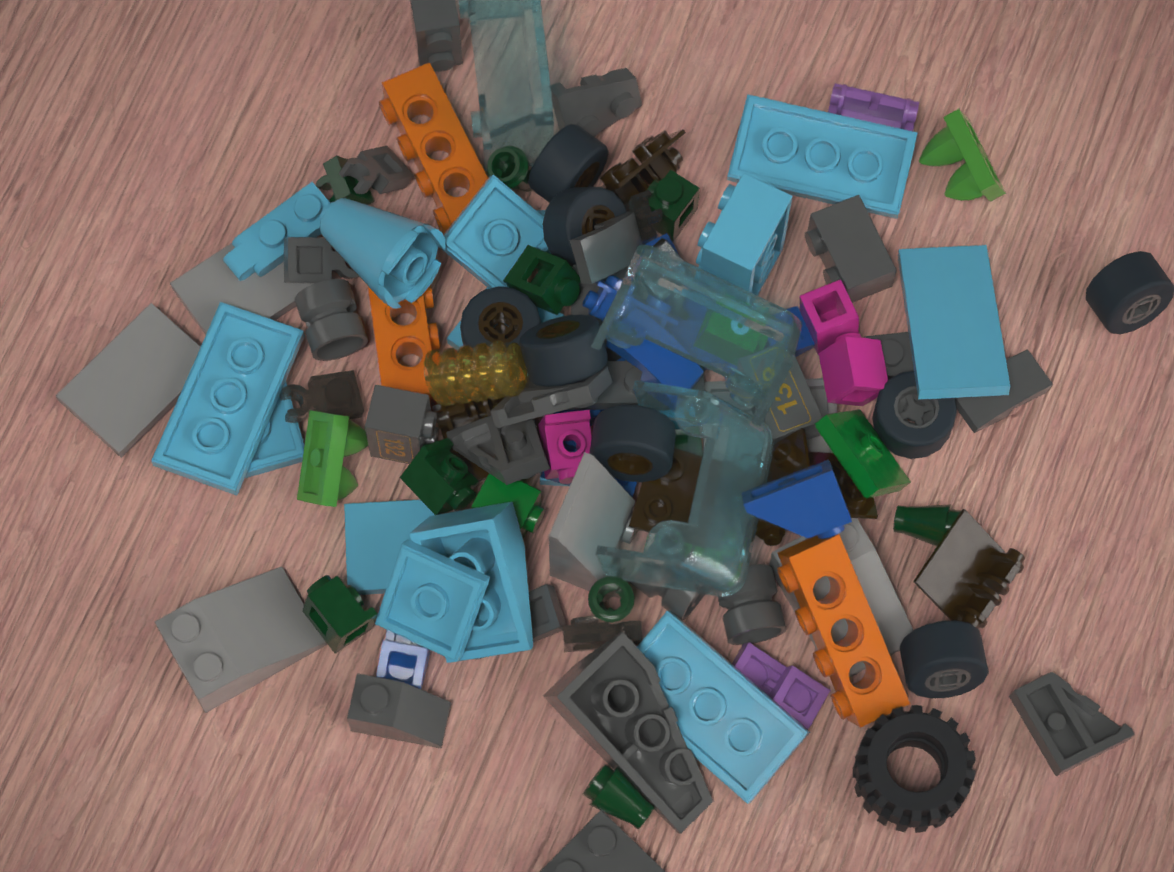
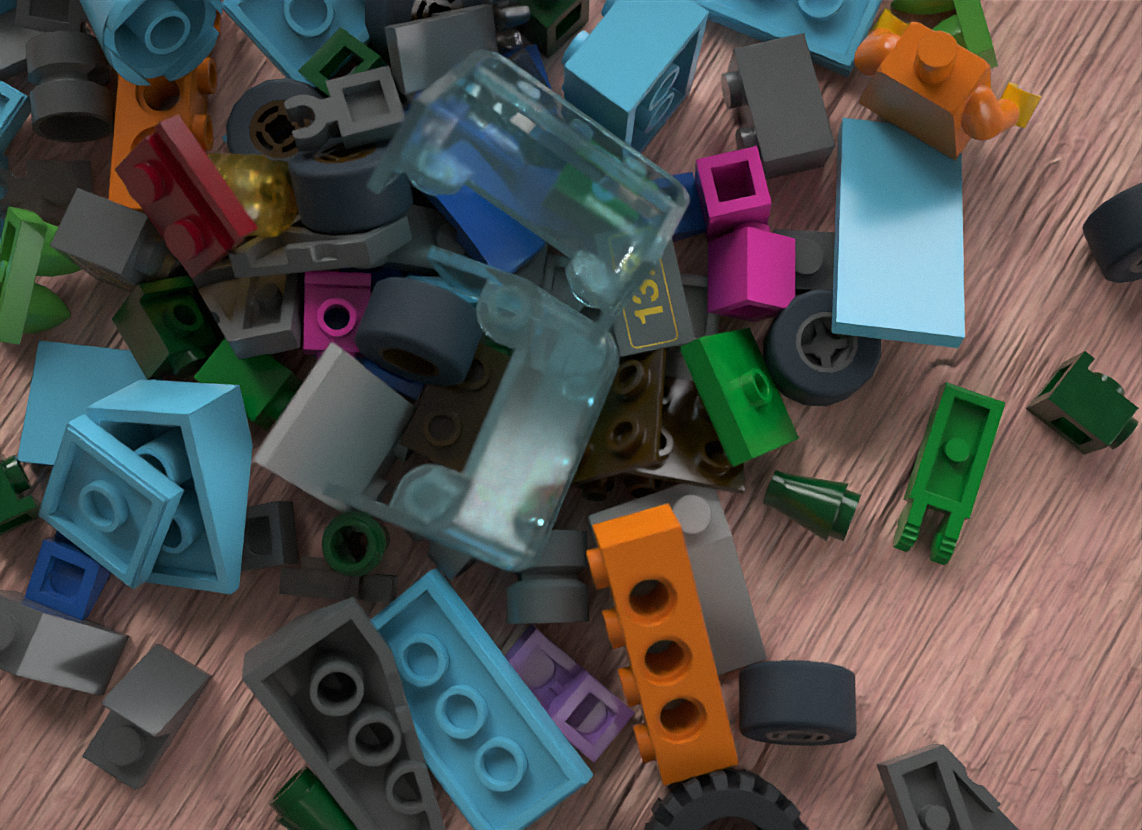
camera: 10 degrees right, 10 degrees up
blue slope [741,460,852,539] -> none
dark brown hinge [913,509,1025,629] -> none
dark grey slope [955,349,1053,433] -> none
none -> dark grey slope [82,644,212,790]
none -> dark red plate [114,115,258,279]
none -> dark grey plate [284,66,408,152]
none -> orange torso [854,8,1042,161]
none -> green hinge [893,382,1005,566]
none -> dark green brick [1026,351,1139,455]

